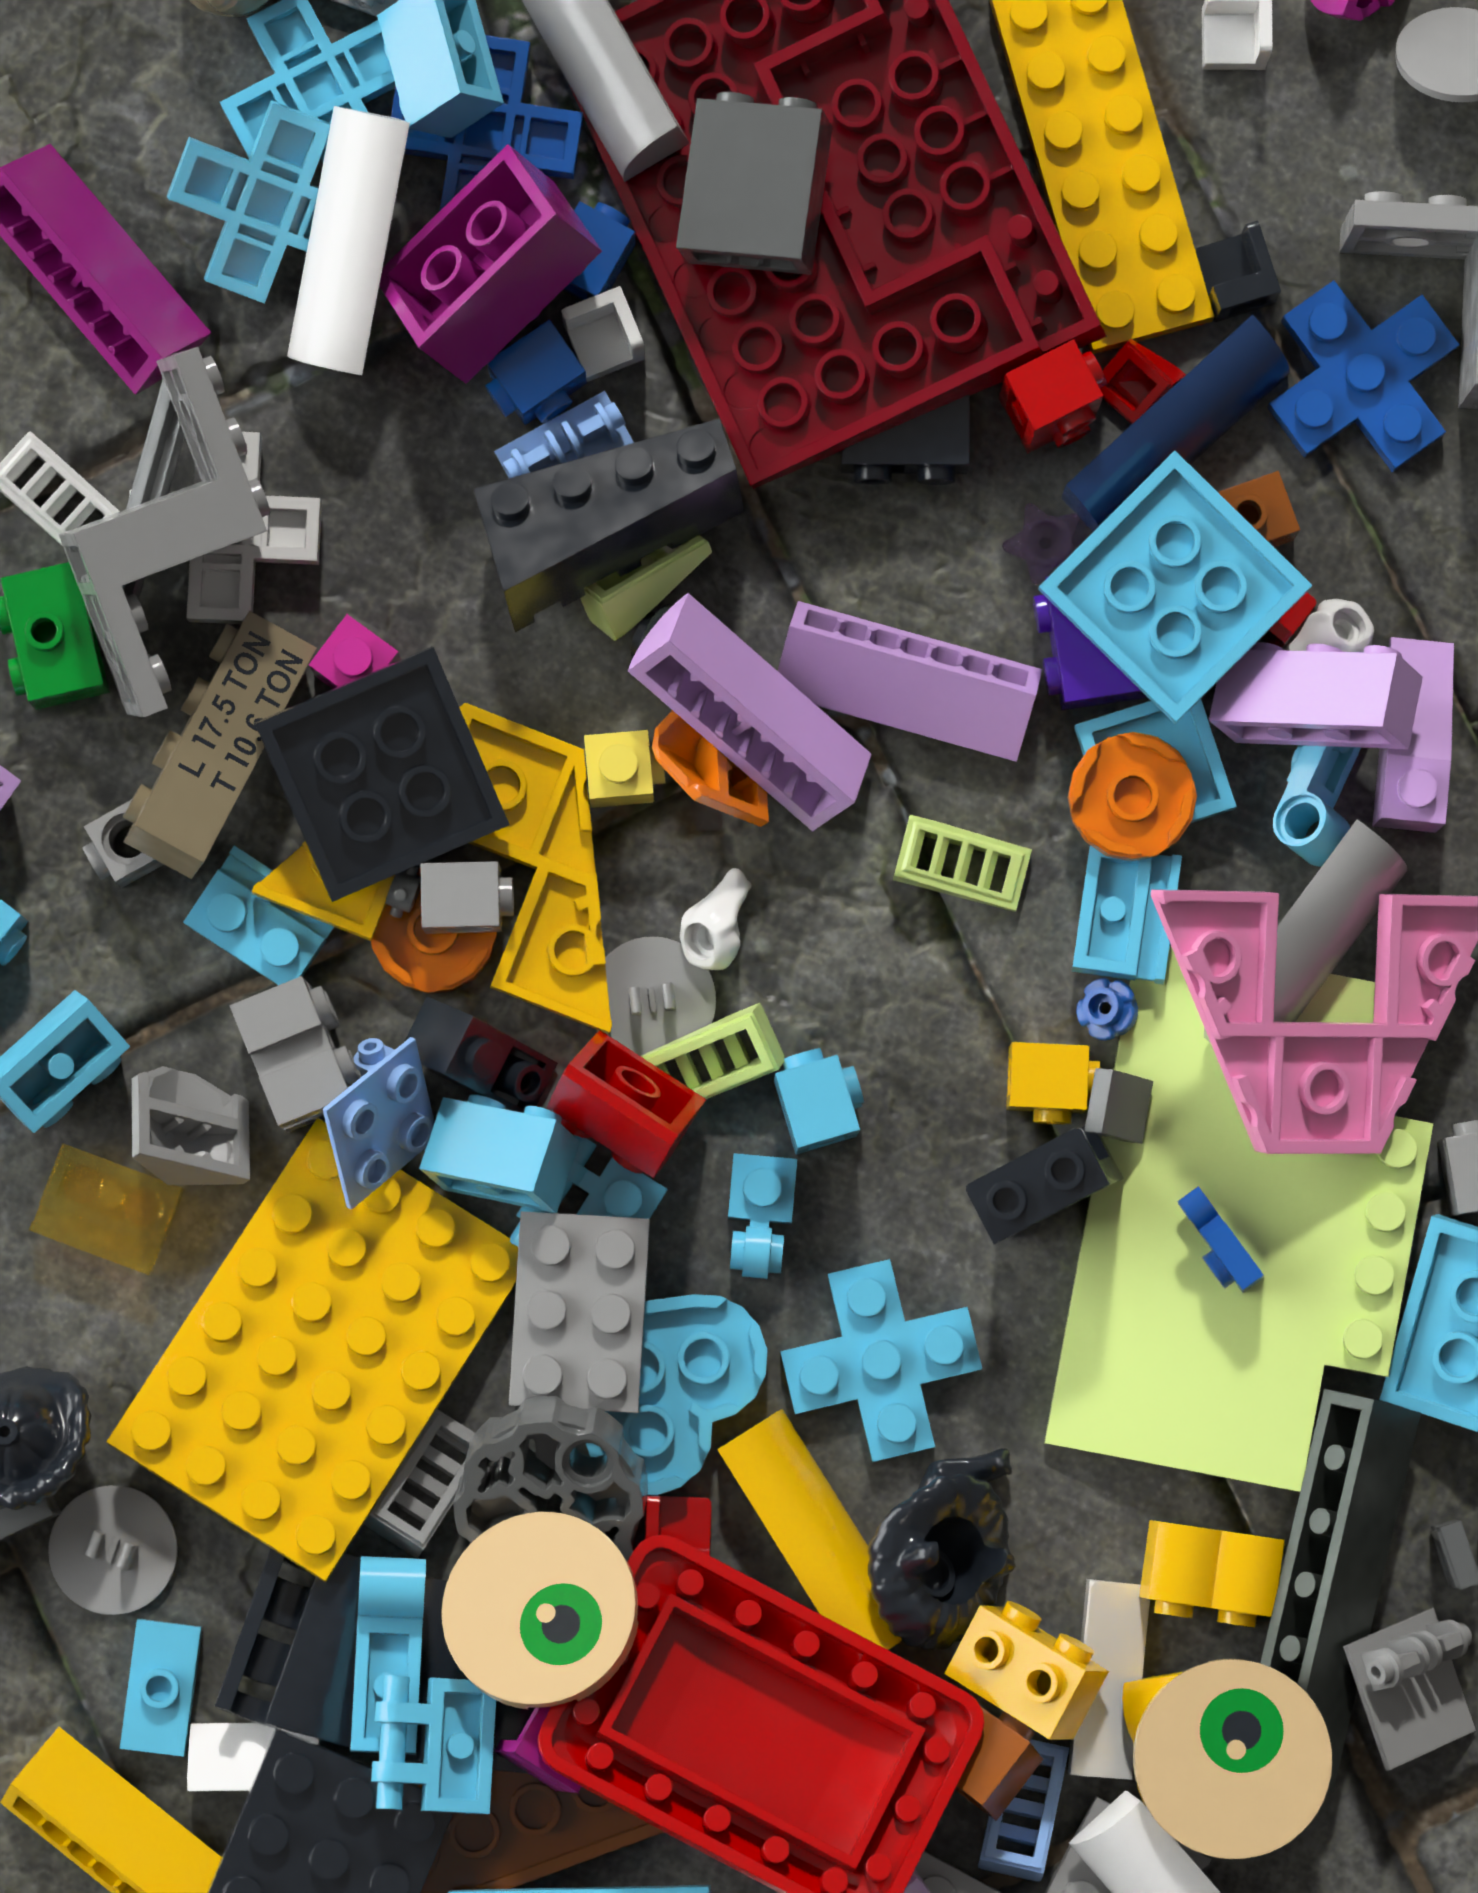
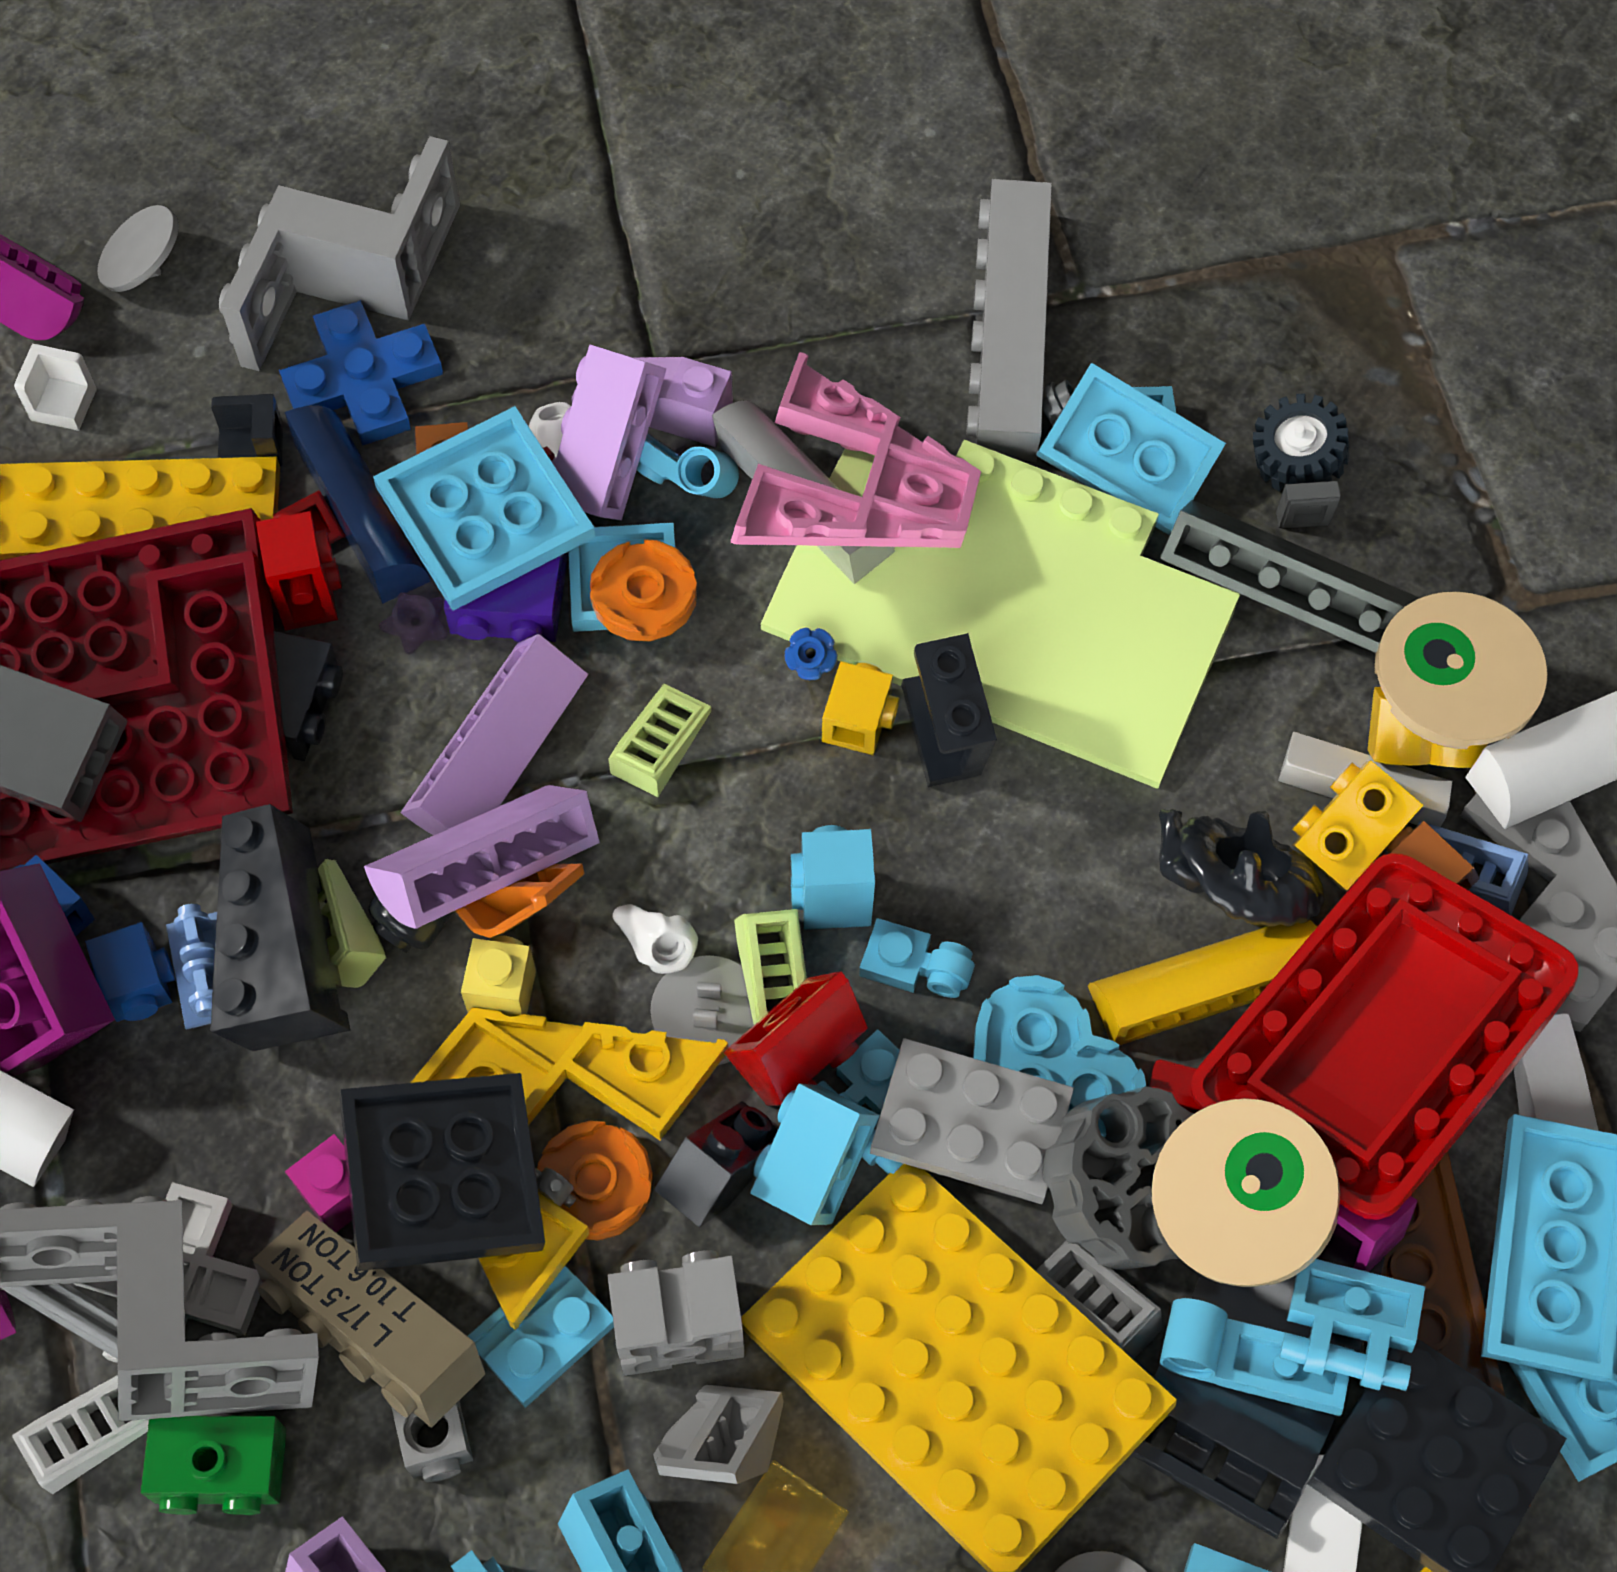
camera: 75 degrees left, 20 degrees down
light blue hinge [322,1037,435,1210] -> none
light grey brick [421,861,514,934] -> none
white panel [561,286,645,382] -> none
medium azure plate [780,1259,982,1462] -> none
medium azure plate [1072,845,1182,985] -> none
dark grey tile [1085,1068,1153,1144] -> none
yellow brick [1139,1520,1285,1627] -> none
blue plate [1177,1186,1264,1293] -> none
light grey hinge [1343,1608,1476,1771] -> none

